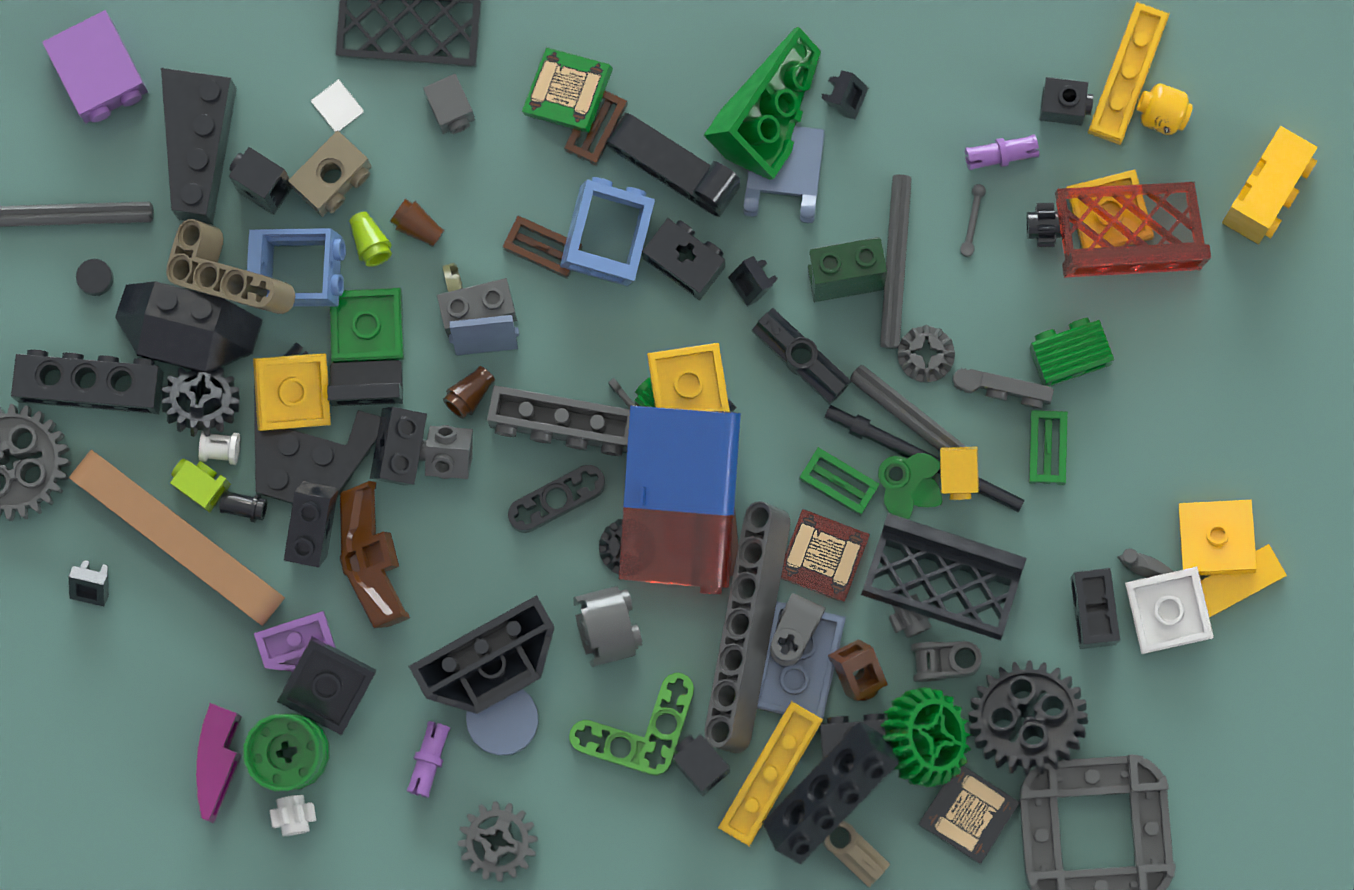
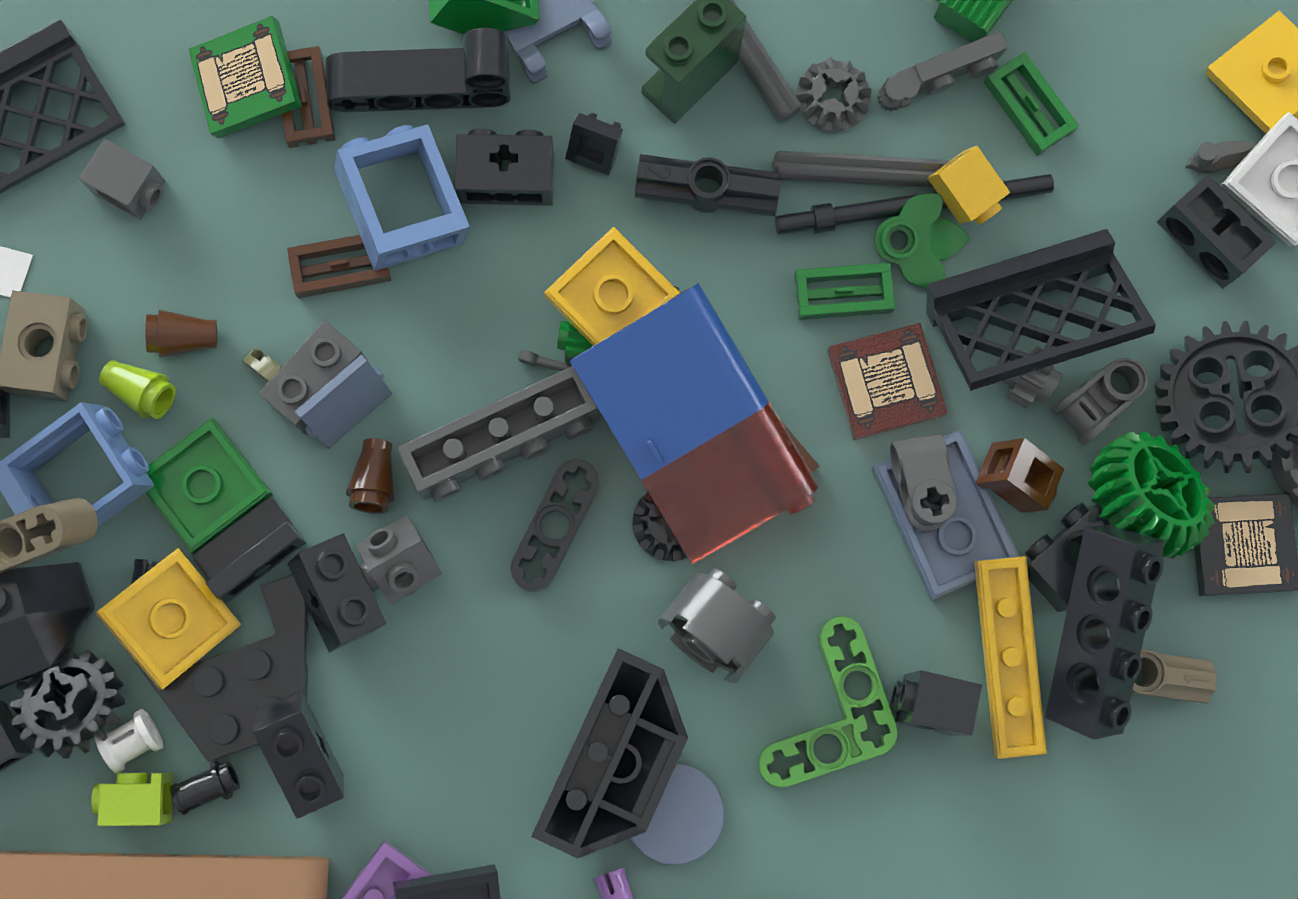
camera: 50 degrees left, 0 degrees up
reddish brown plate [340,481,410,628] -> none
dark grey beam [704,501,790,754] -> none

